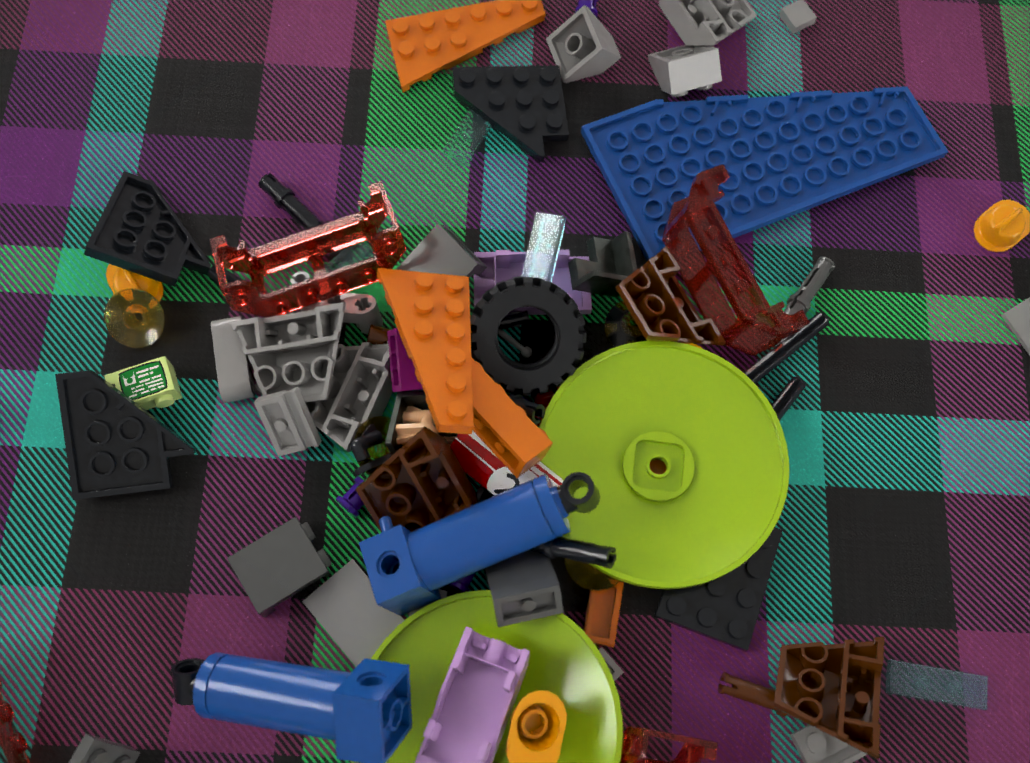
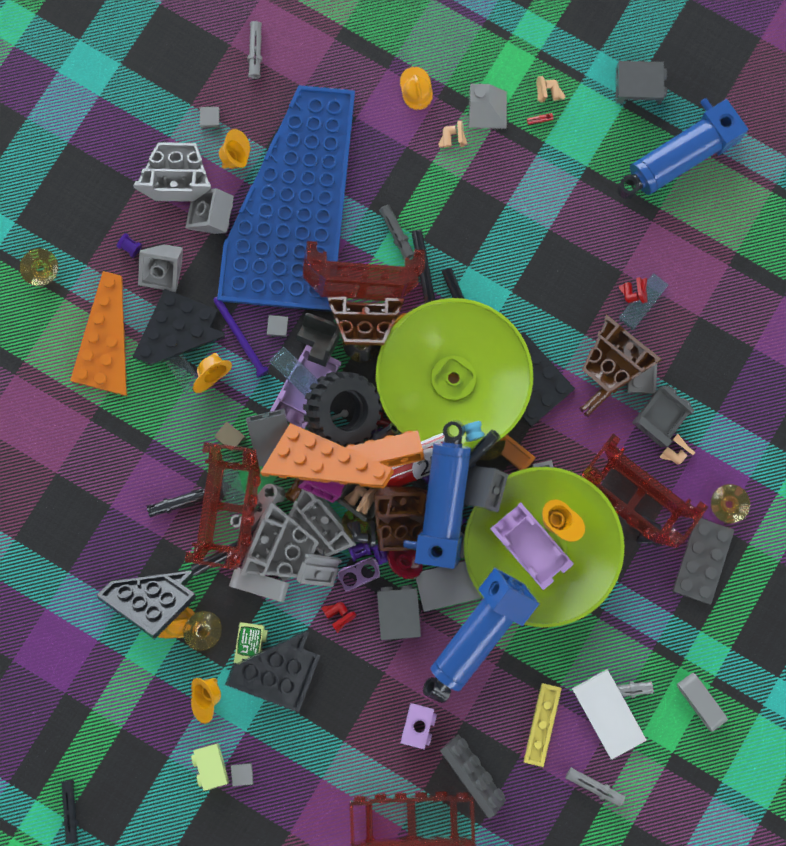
camera: 60 degrees left, 10 degrees up
none -> light orange piece [191,678,221,724]
none -> light orange piece [193,353,232,393]
none -> dark purple bar [213,296,269,378]
none -> dark tan panel [214,421,246,451]
none -> light orange piece [218,129,250,169]
none -> light grey pin [247,21,262,79]
none -> light grey tile [267,315,288,337]
none -> red piece [321,602,357,633]
none -> lavender piece [337,558,380,592]
none -> dark purple bush [348,542,372,562]
none -> dark red dish [387,550,423,579]
none -> lavender brick [401,703,437,749]
none -> light nougat piece [439,121,468,148]
none -> medium azure wheel [464,421,485,442]
none -> red piece [619,277,648,303]

